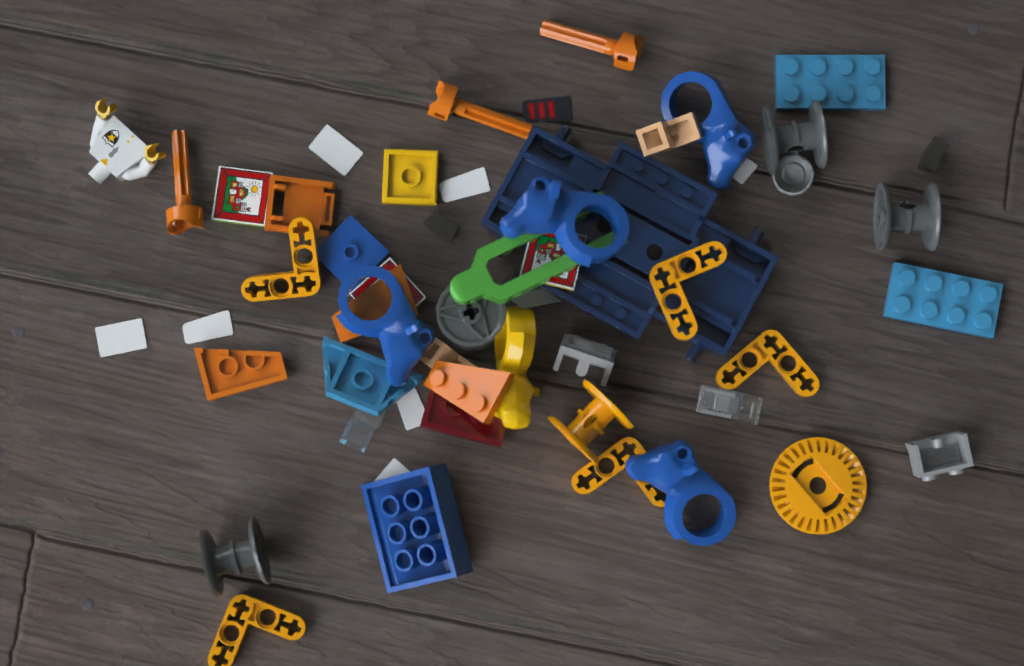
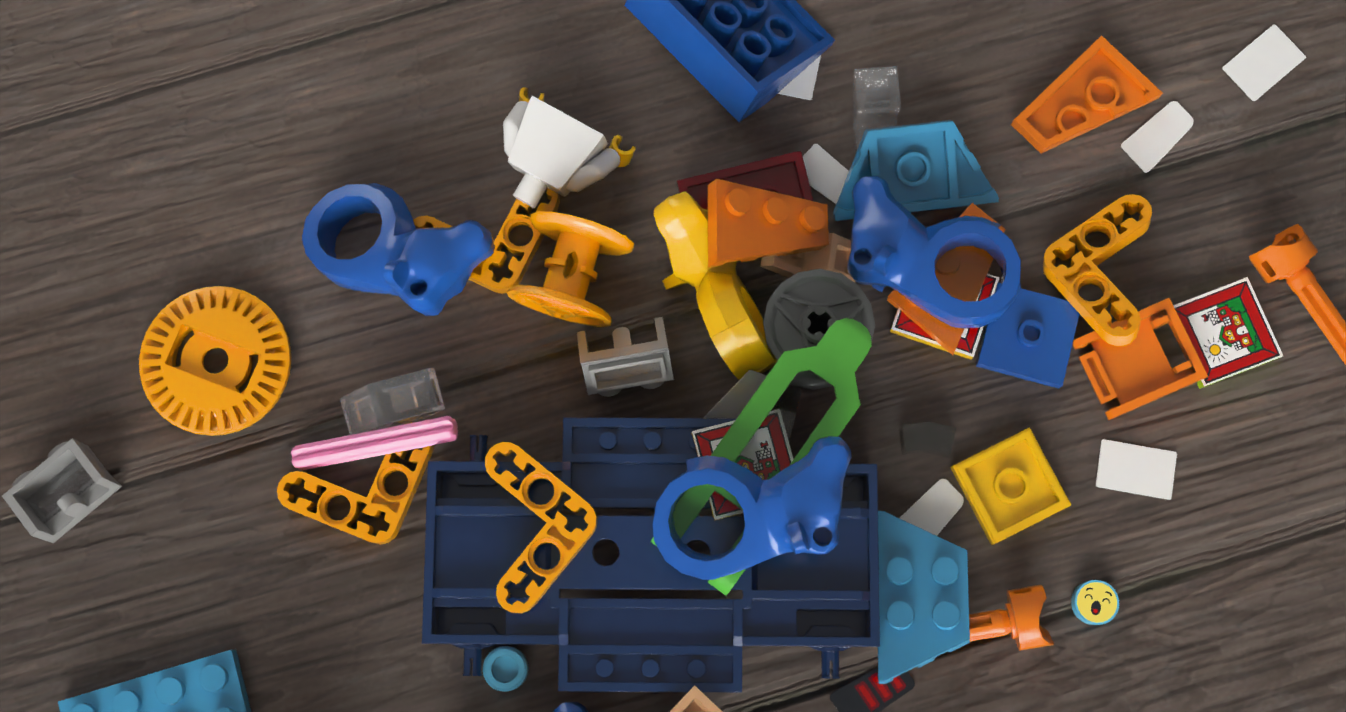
camera: 150 degrees right, 5 degrees down
none -> bright pink axle [291,416,458,470]
none -> medium azure tile [483,646,529,692]
none -> white torso [503,87,636,208]
none -> dark azure wing [878,511,970,684]
none -> light yellow tile [1071,580,1119,625]

